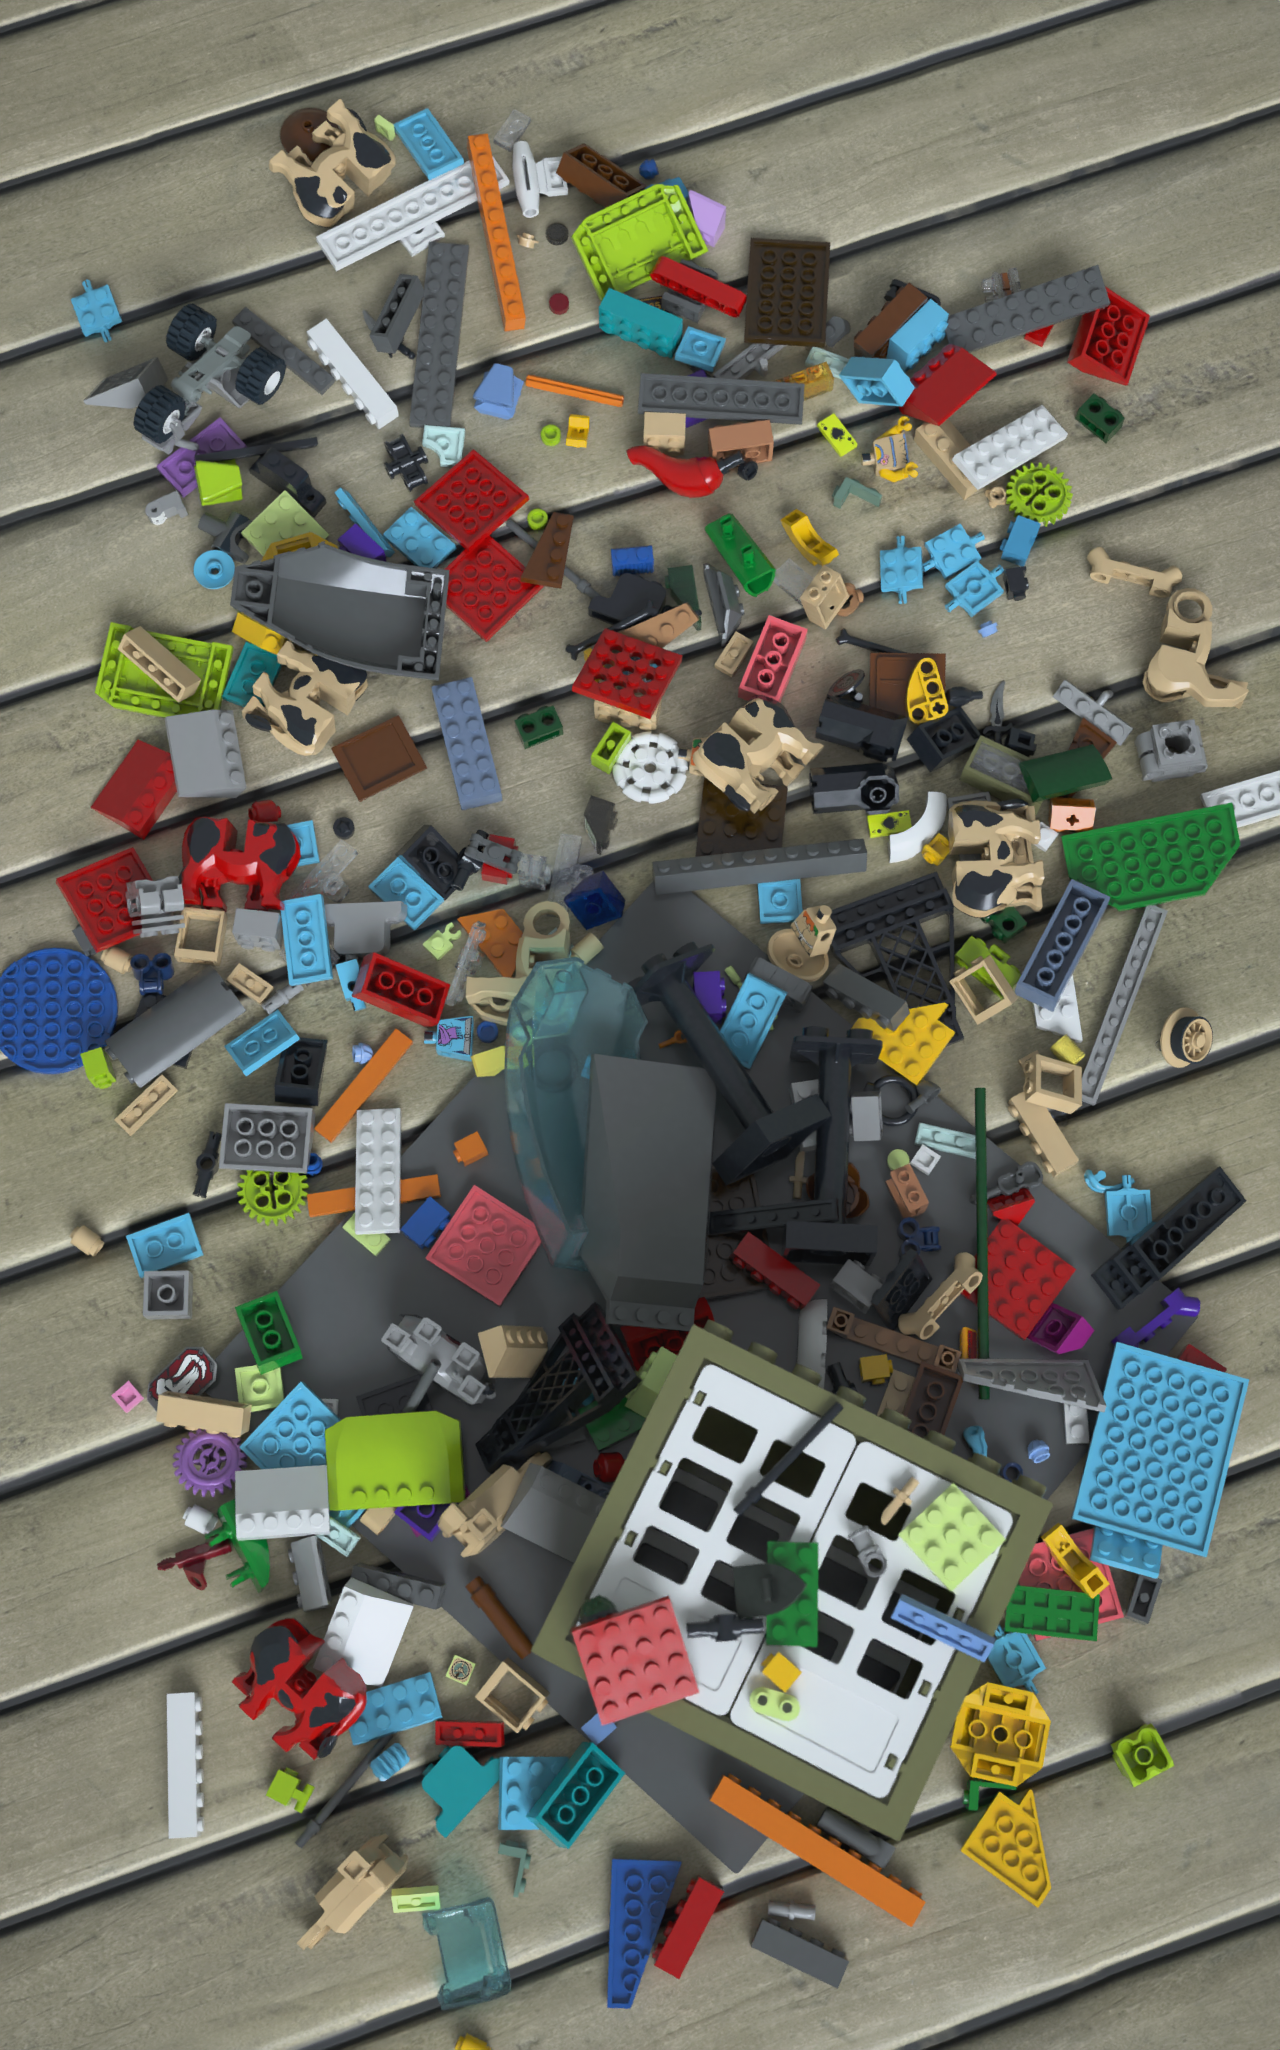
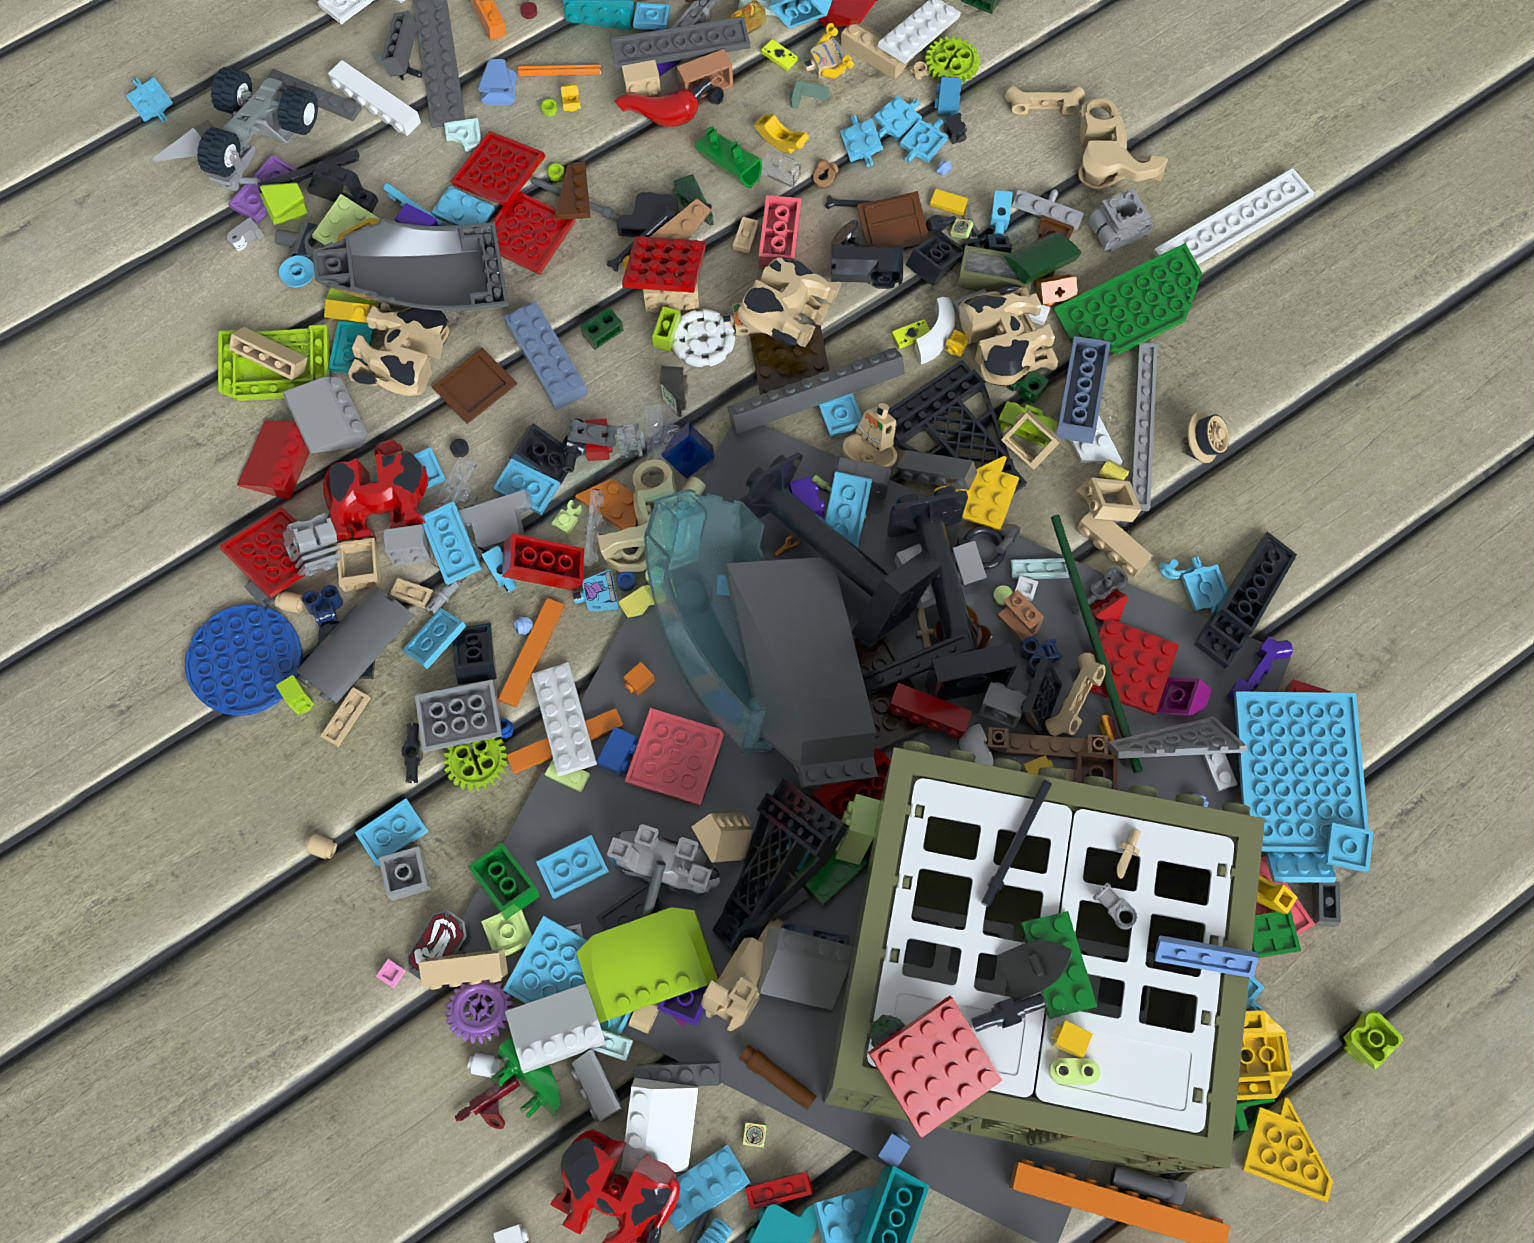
camera: 15 degrees left, 5 degrees down
black axle [384,434,428,492] -> none
tan window [475,1657,550,1733] -> none
red head [593,1452,626,1483] -> none
blue brick [611,545,654,577] -> none
dark grey wedge [703,563,744,647] -> none
tan window [800,565,849,630] -> none
black brick [809,763,899,815] -> none
yellowish green plate [898,1483,1006,1592] -> none
yellow beam [905,658,948,724] -> none
none -> medium azure plate [536,835,609,899]
none -> yellow tile [930,189,969,216]
none -> tile [950,219,974,239]
none -> medium azure torso [989,190,1013,236]
none -> medium azure plate [1325,823,1374,873]

